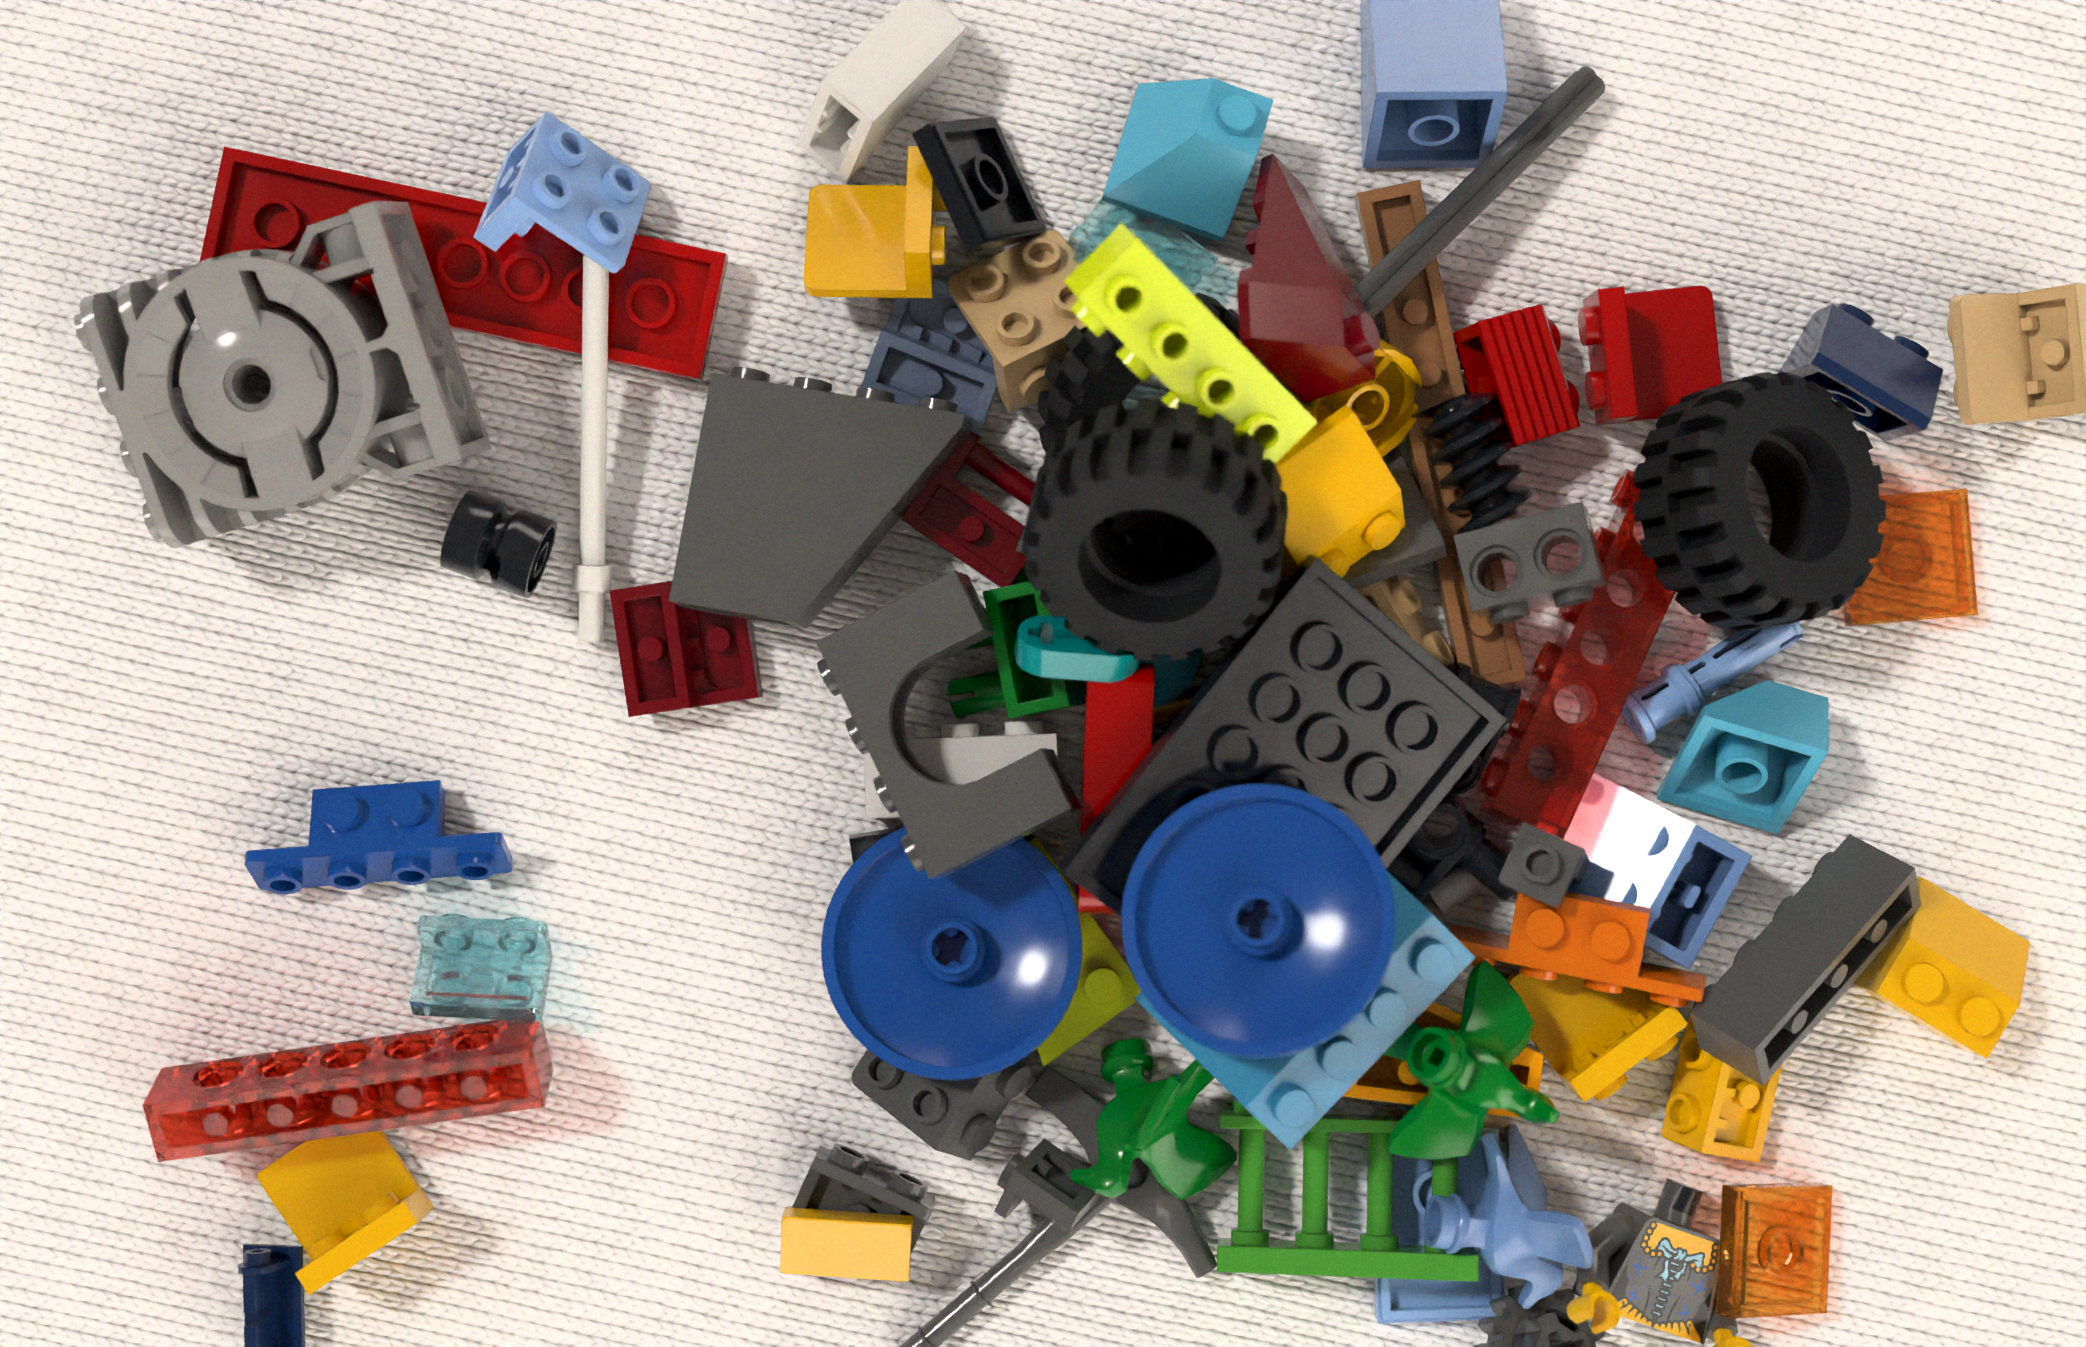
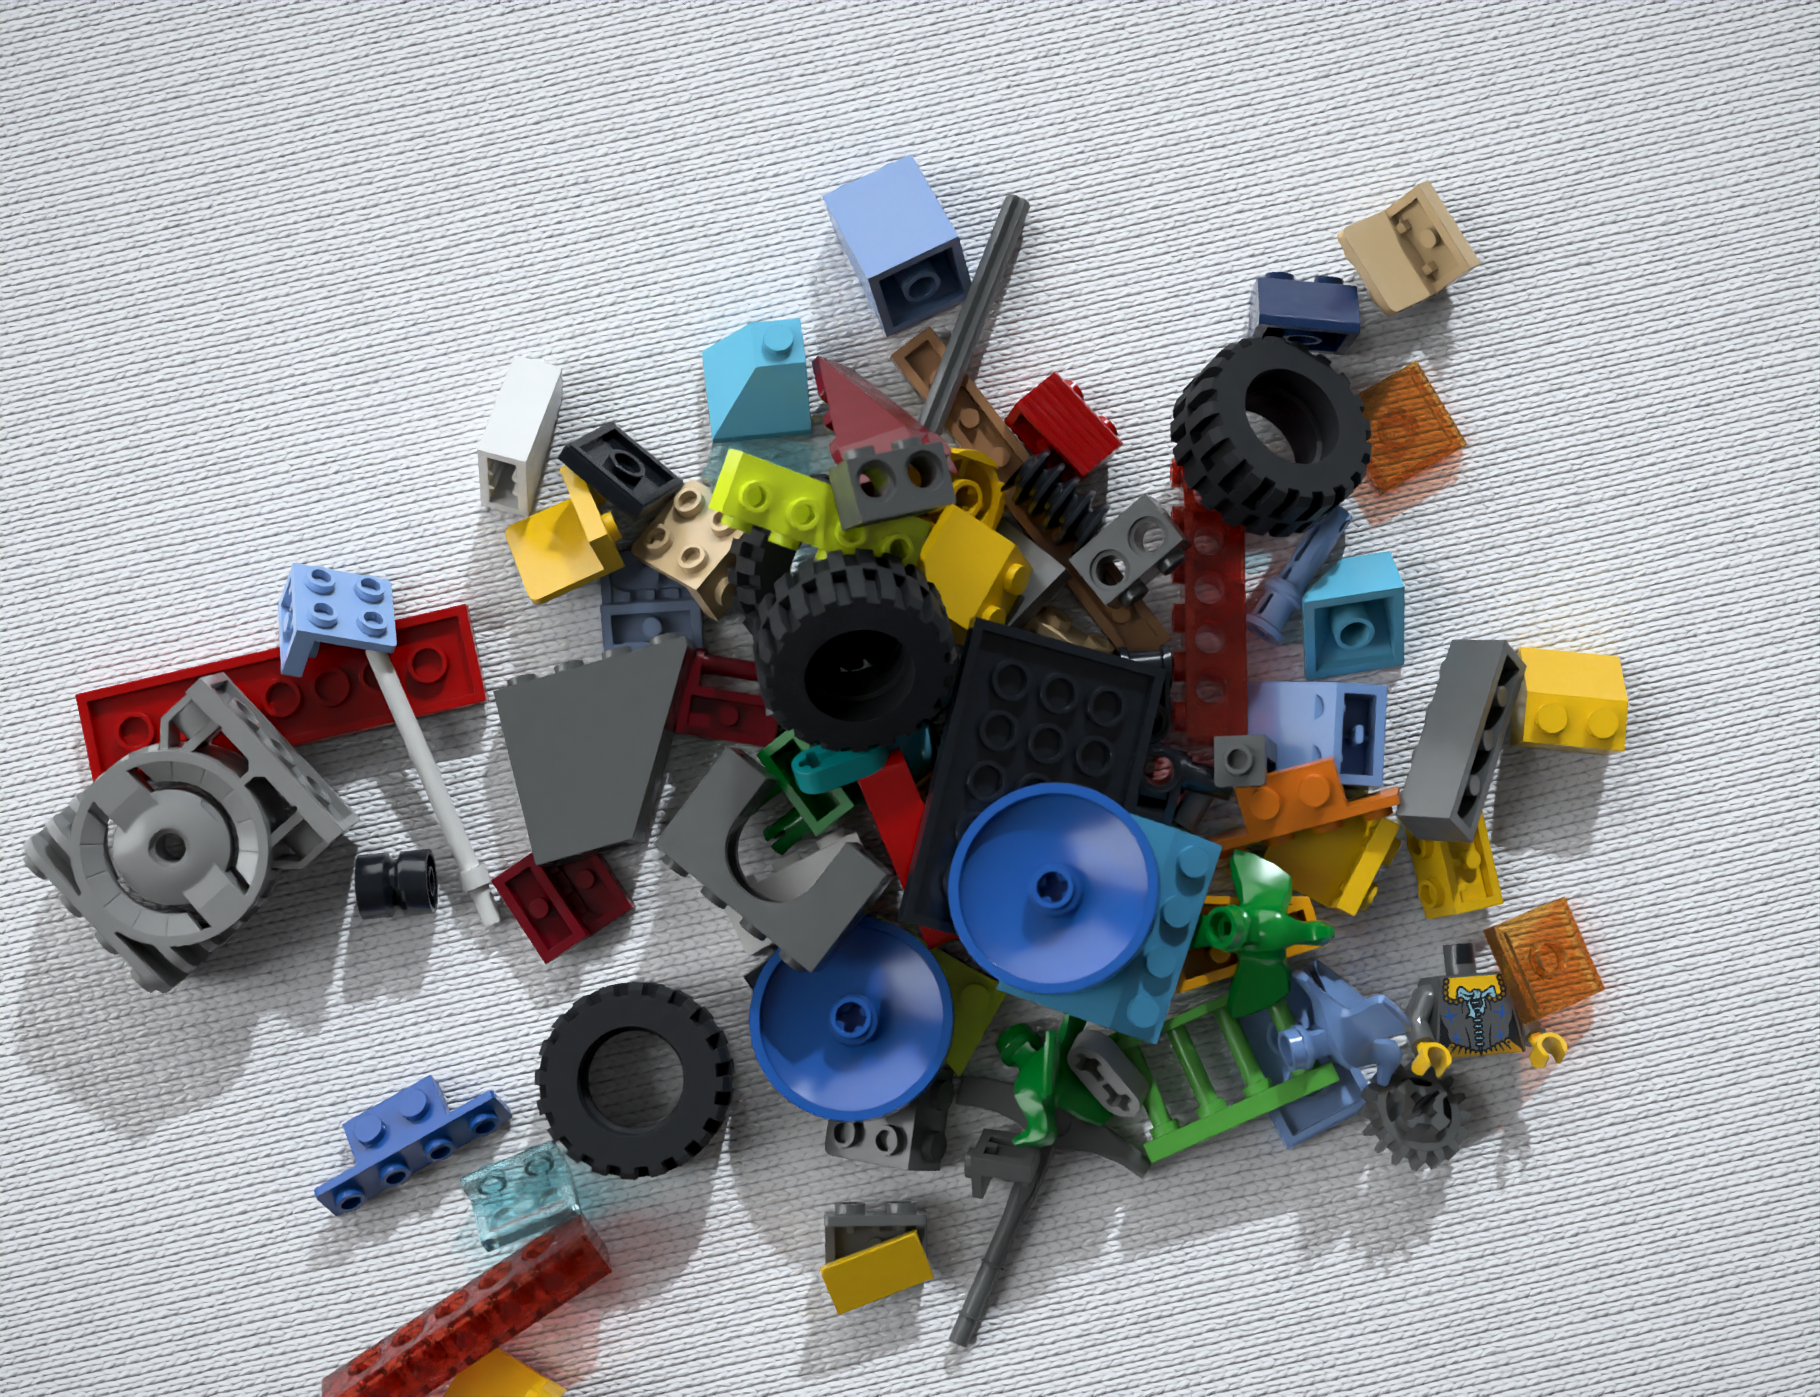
camera: 20 degrees left, 5 degrees down
red bracket [1578,285,1722,425] -> none
none -> black tyre [534,982,735,1180]
none -> dark grey brick [827,436,957,531]
none -> light grey beam [1067,1030,1149,1117]

